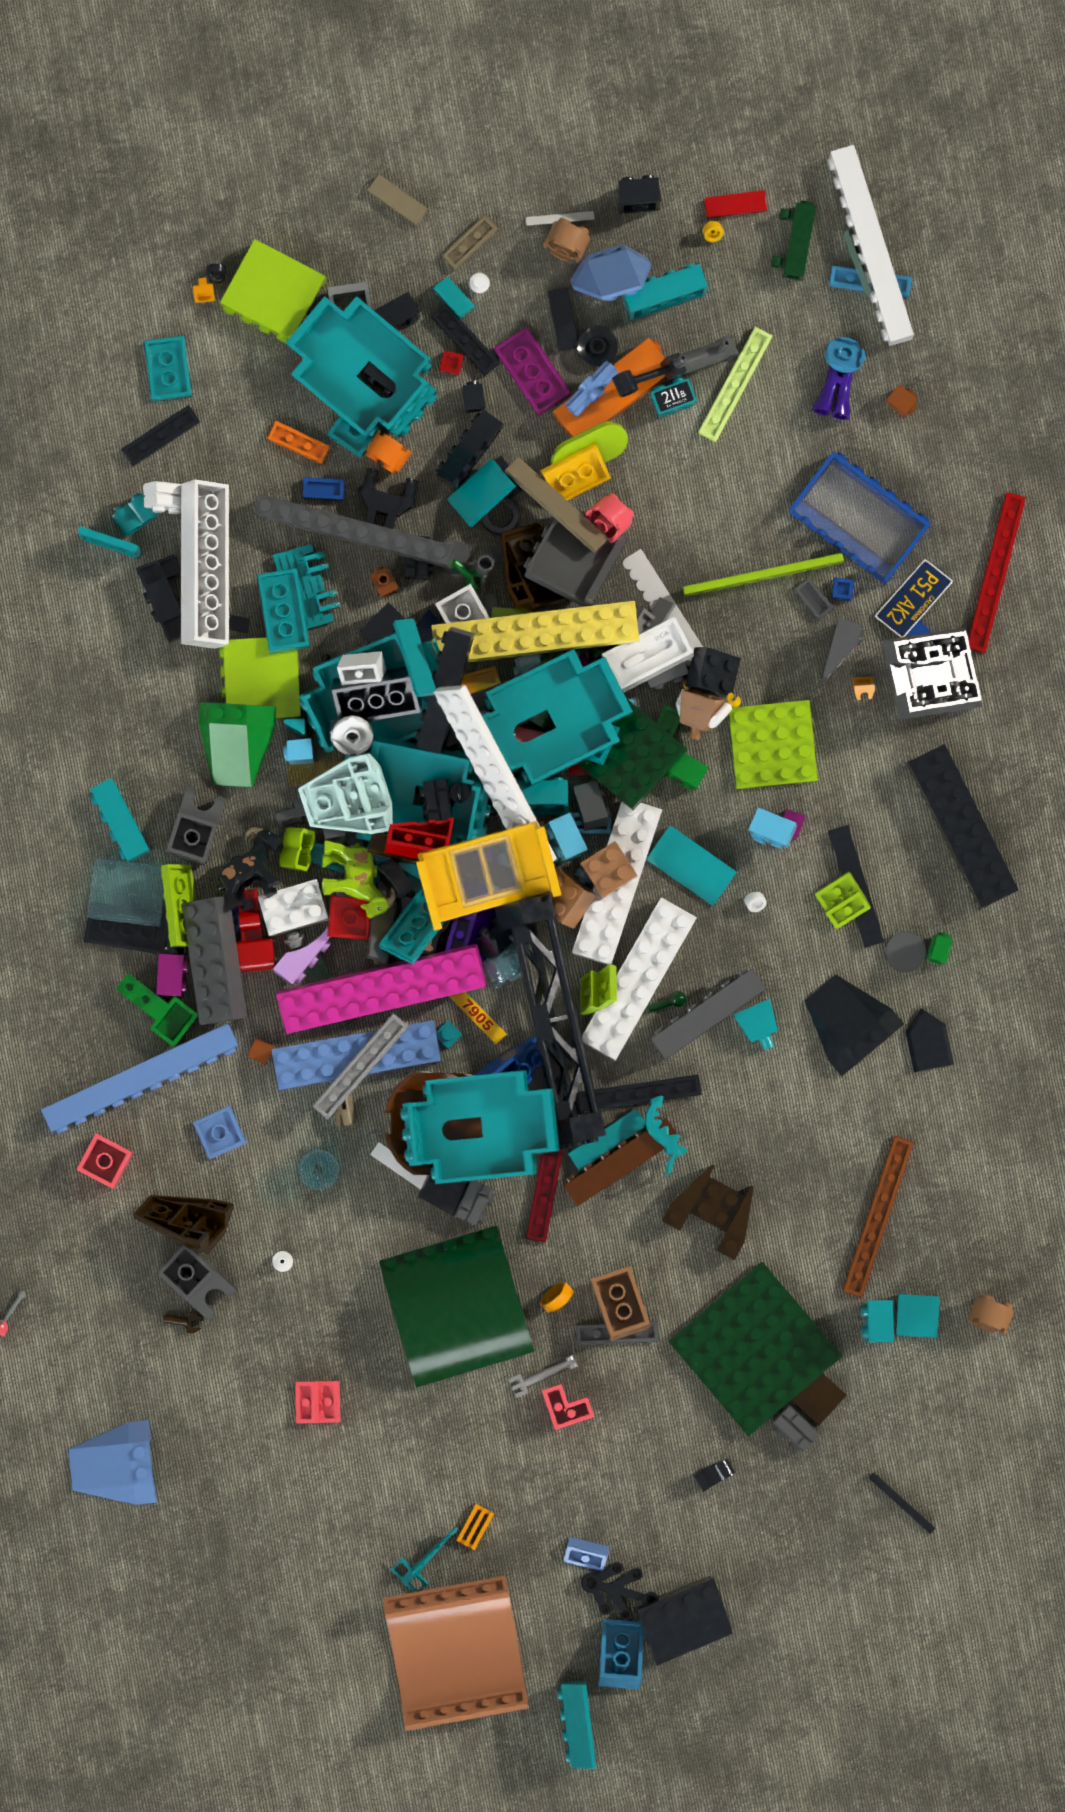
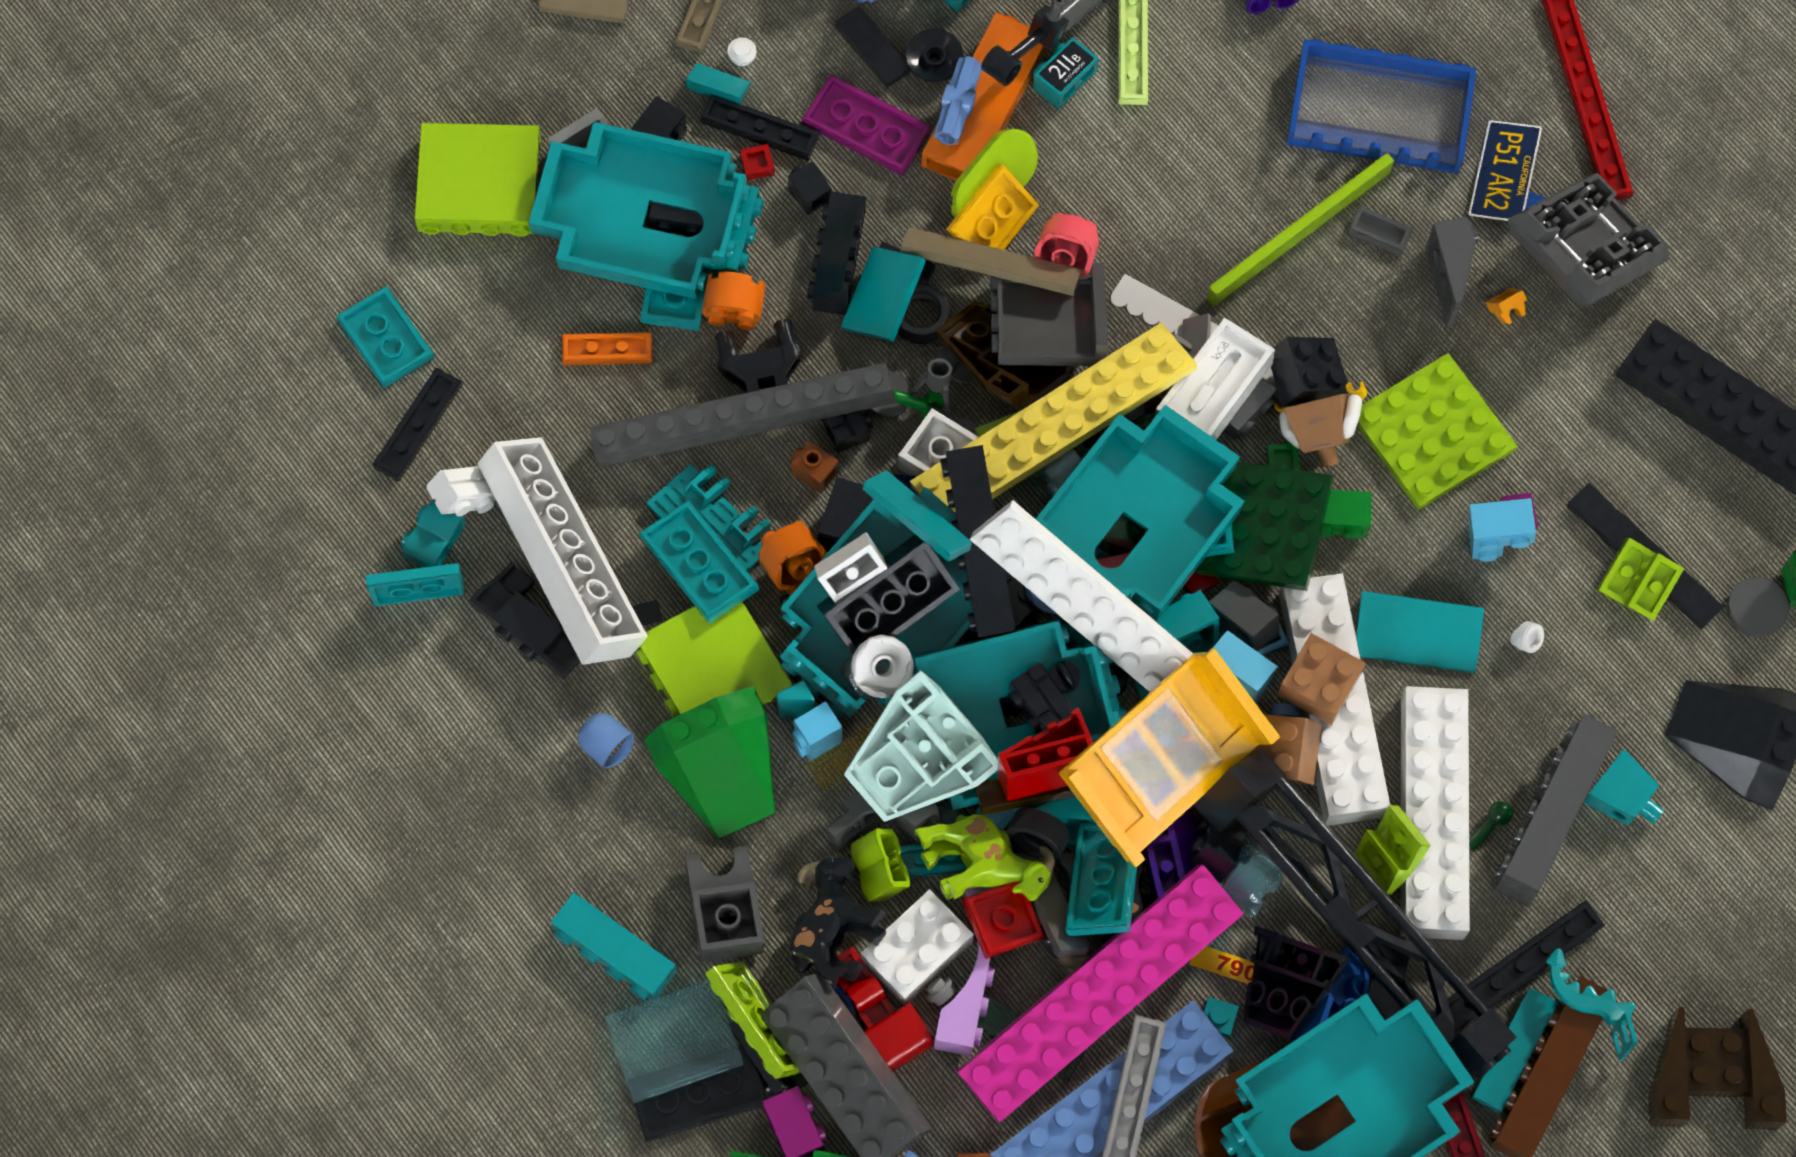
camera: 30 degrees left, 15 degrees down
light orange tile [193,278,216,303] -> none
black tile [206,264,226,284] -> none
blue tile [303,477,345,501] -> none
blue tile [831,577,855,601] -> none
none -> medium blue helmet [578,713,634,769]
none -> orange brick [759,521,828,594]
none -> black wedge [1243,925,1350,1040]

